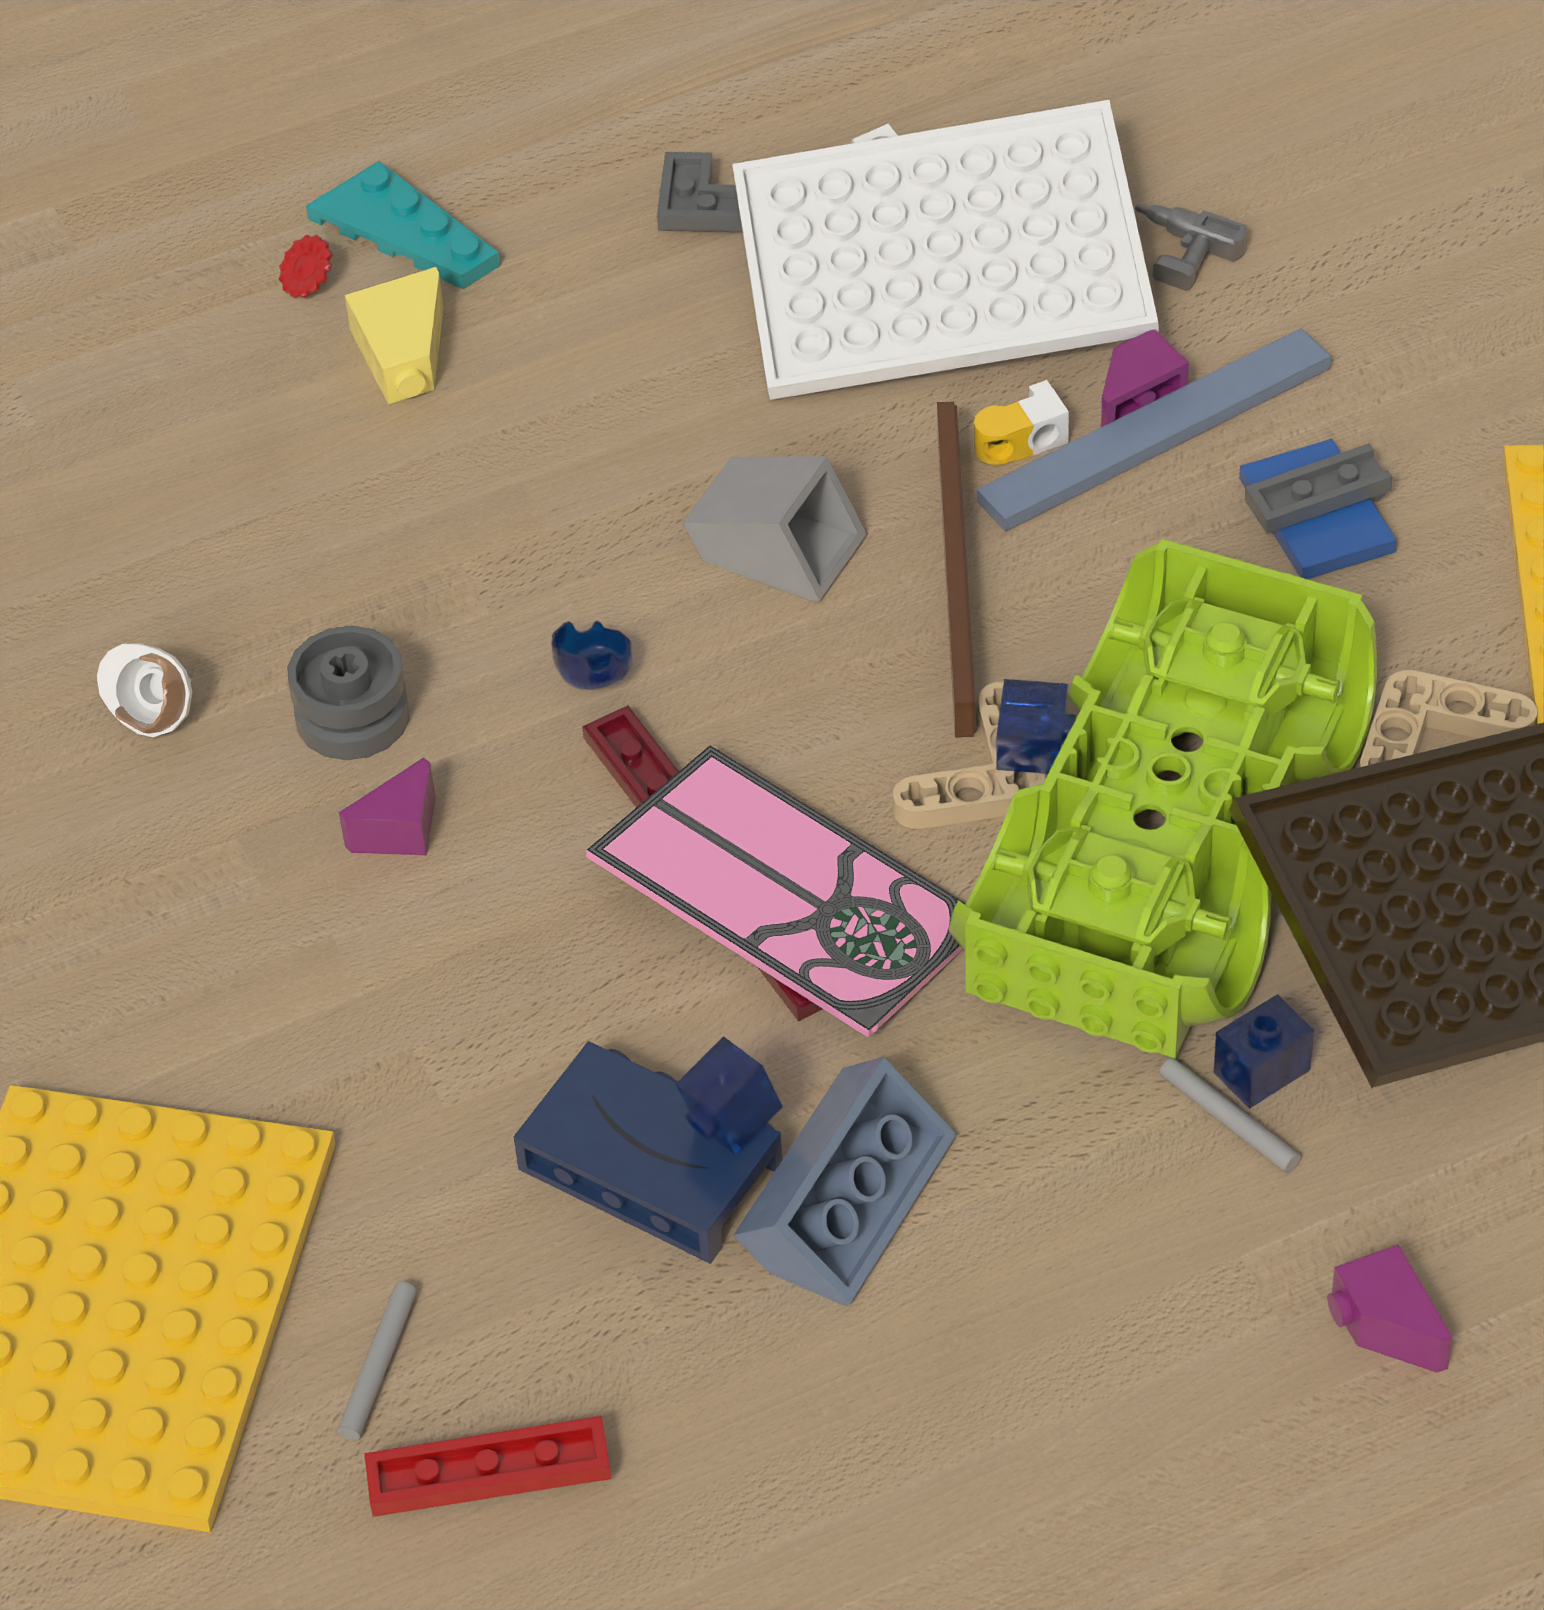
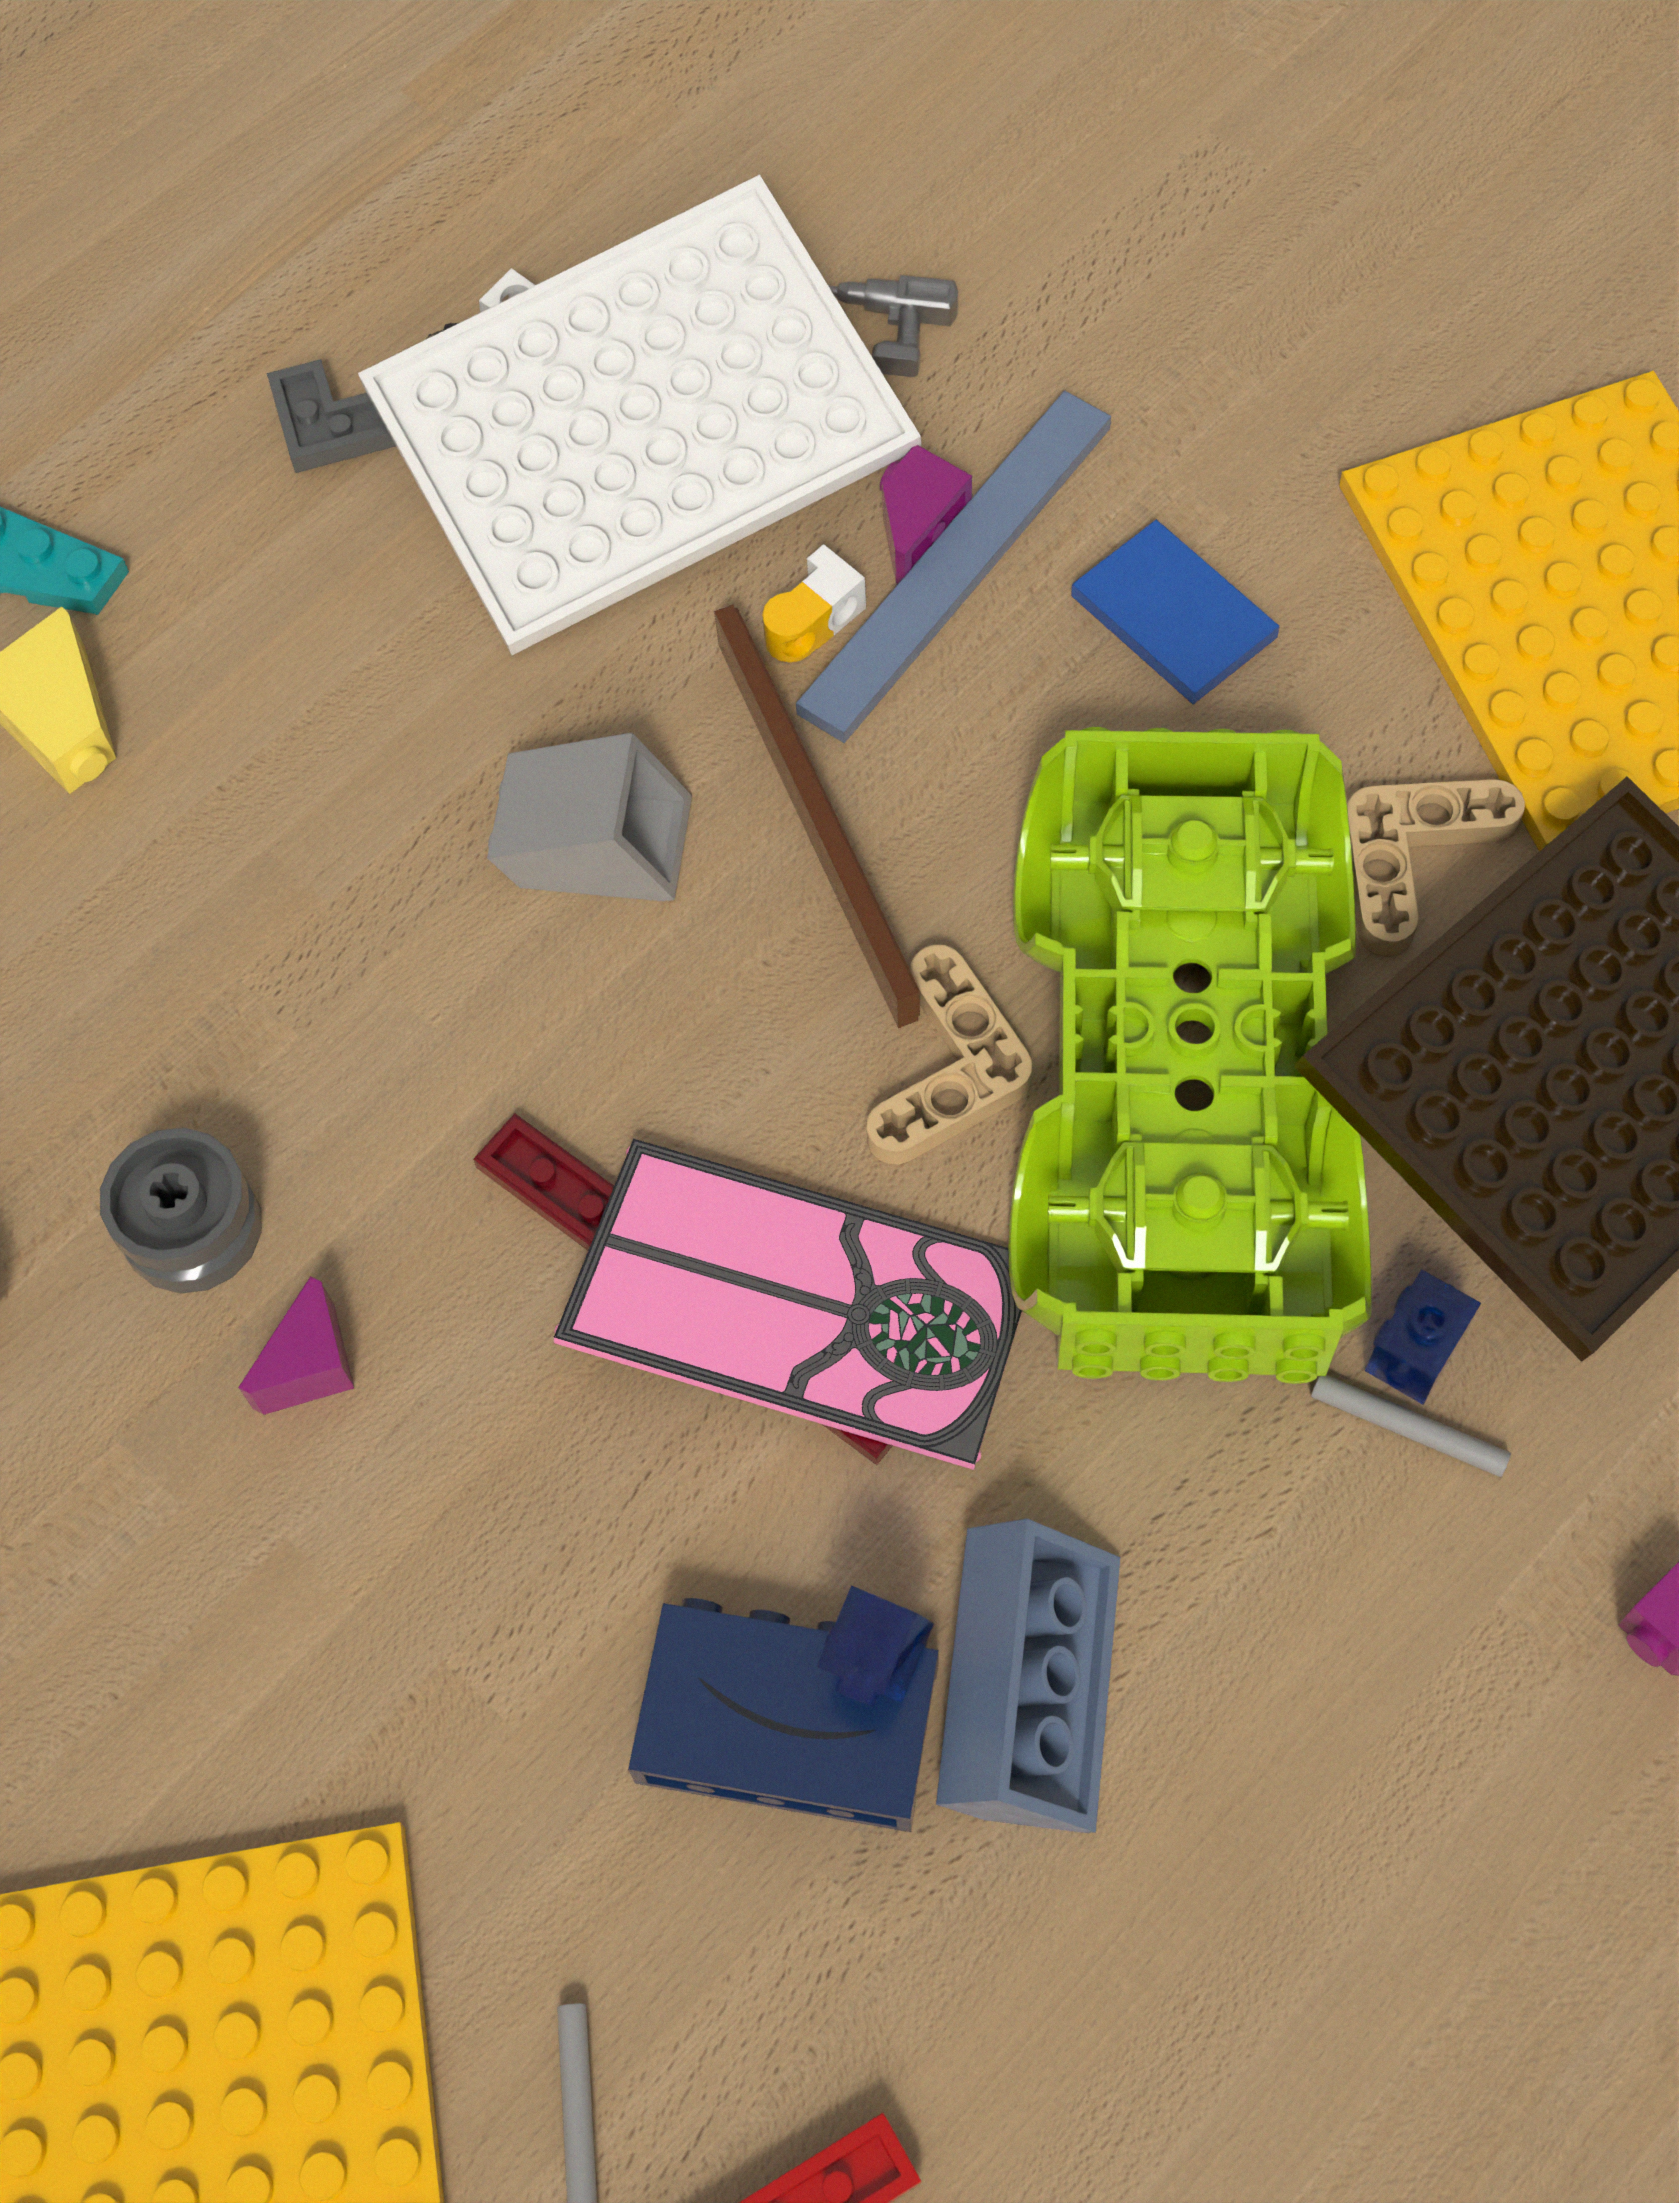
camera: 20 degrees left, 15 degrees up
clear blue hair [551,621,633,690] -> none
clear blue head [996,679,1076,774] -> none
dark grey hinge [1245,443,1392,534] -> none

